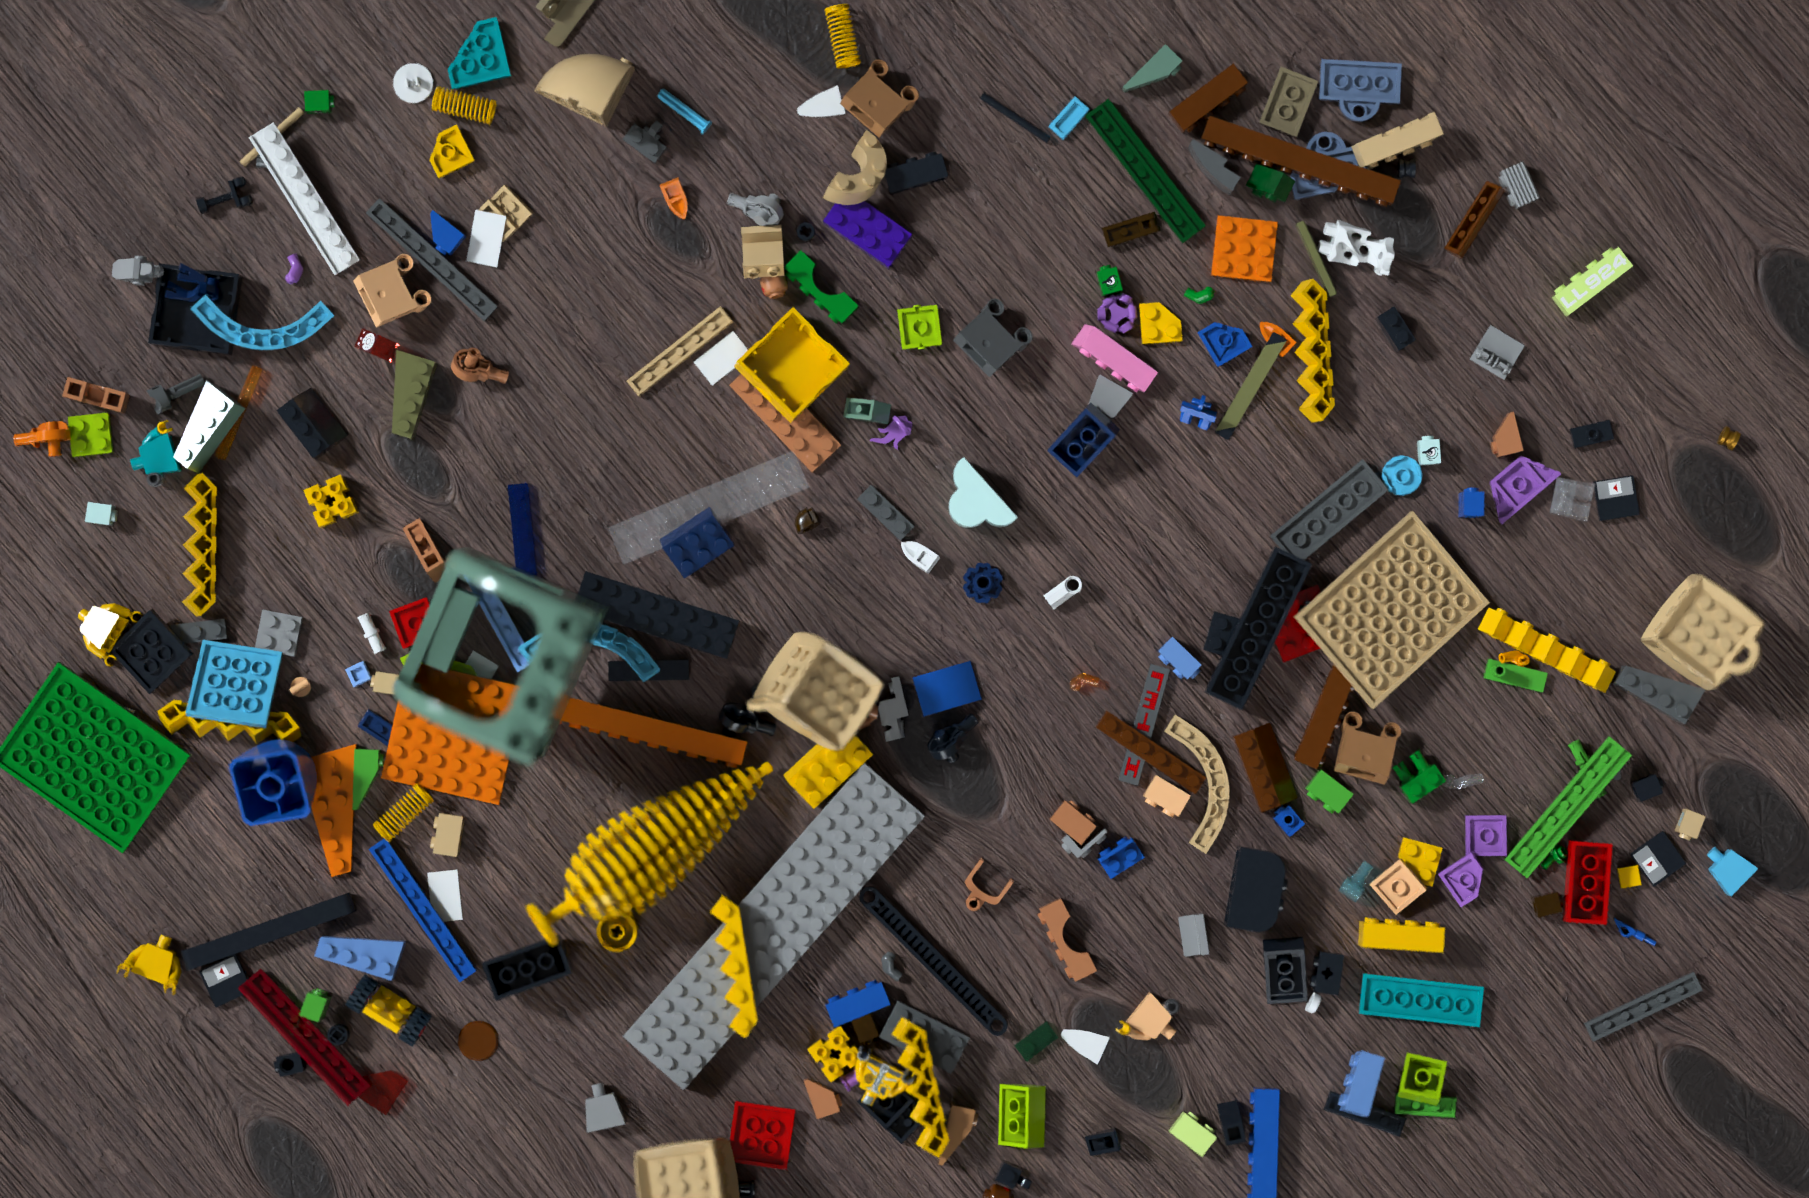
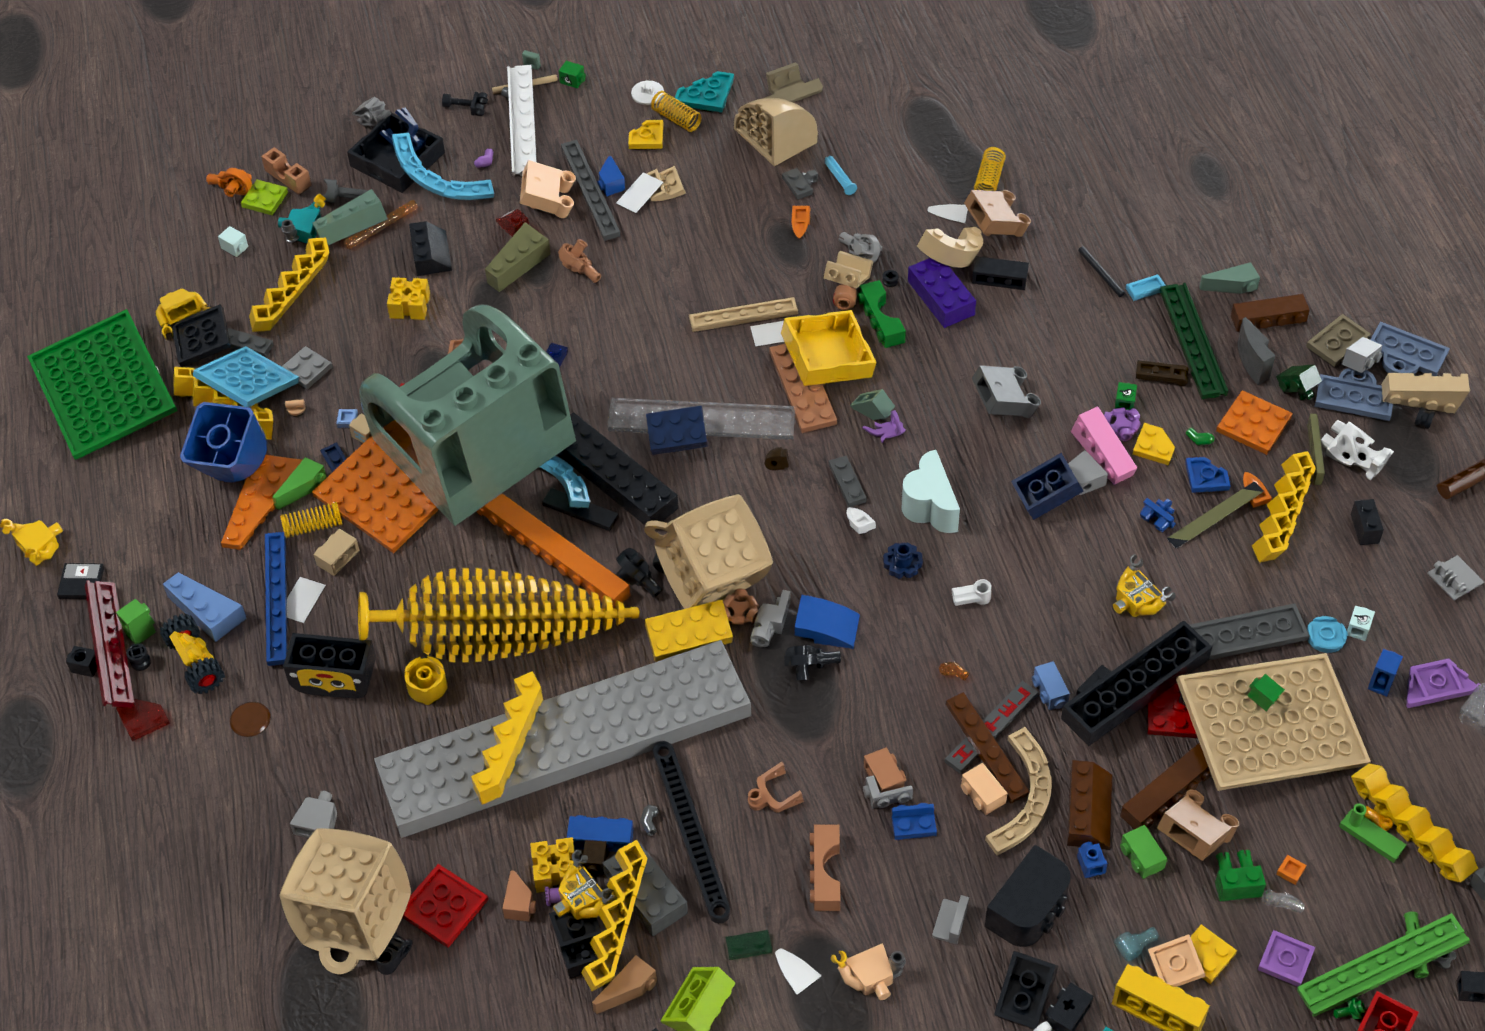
camera: 30 degrees right, 35 degrees down
black beam [181,892,357,971] -> none
lime plate [897,305,942,350] -> none
reddish brown brick [1201,116,1401,207] -> none
medium lavender plate [1438,852,1484,907] -> none
nougat slope [1491,412,1523,458] -> none
none -> sand green tile [522,50,541,70]
none -> yellow torso [1113,554,1176,617]
none -> green brick [1247,674,1285,712]
none -> orange plate [1276,855,1307,885]
none -> light grey brick [1342,337,1383,373]

